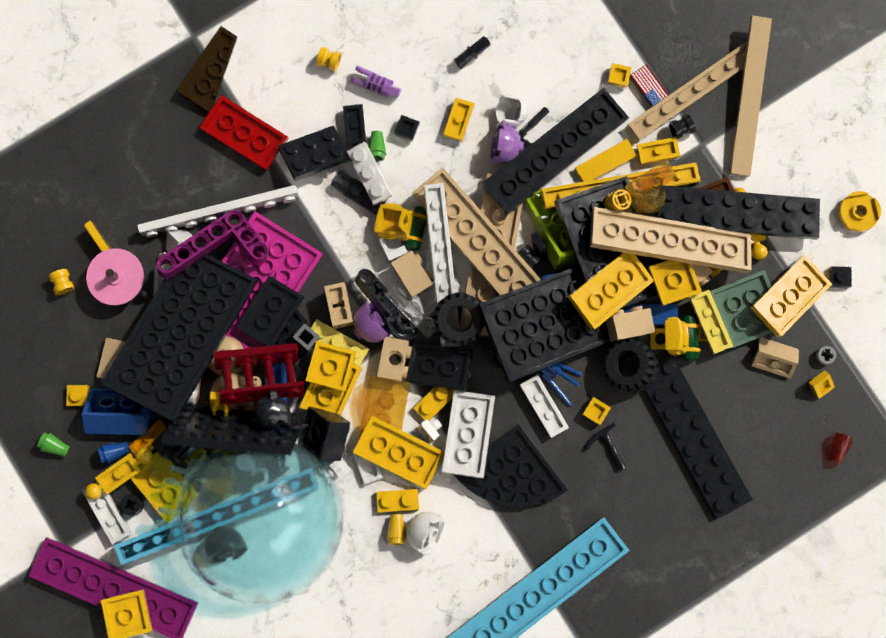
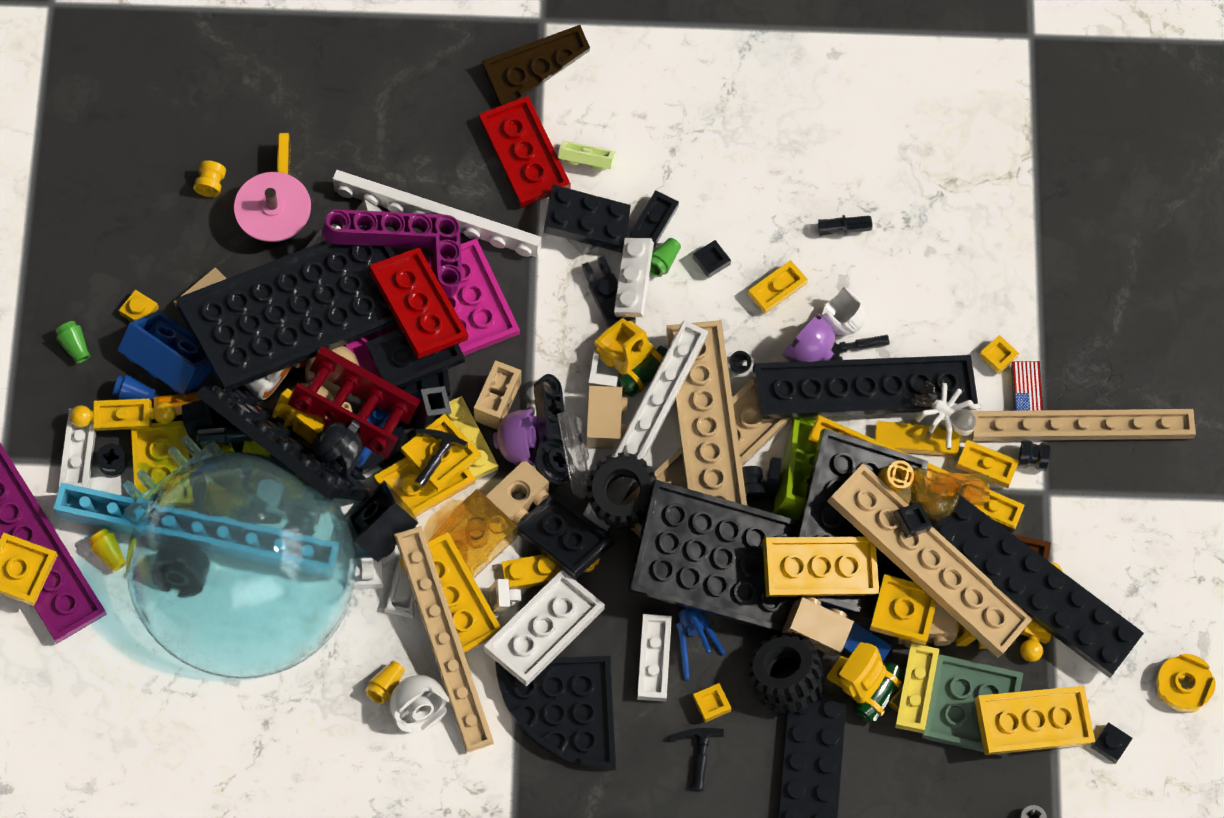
camera: 30 degrees right, 15 degrees down
yellow wheel [316,46,342,72] -> none
medium lavender hinge [350,65,402,97] -> none
yellow plate [377,489,419,512] -> none
tan tile [729,16,772,177] -> none
tan panel [752,337,799,379] -> none
none -> yellow cone [88,528,127,572]
none -> yellow plate [292,411,324,445]
none -> red plate [369,247,469,359]
none -> tan tile [394,526,494,754]
none -> black piece [414,429,468,488]
none -> yellowish green plate [558,140,616,171]
none -> black hinge [729,351,752,374]
none -> black tile [893,502,933,538]
none -> animal [910,380,982,450]

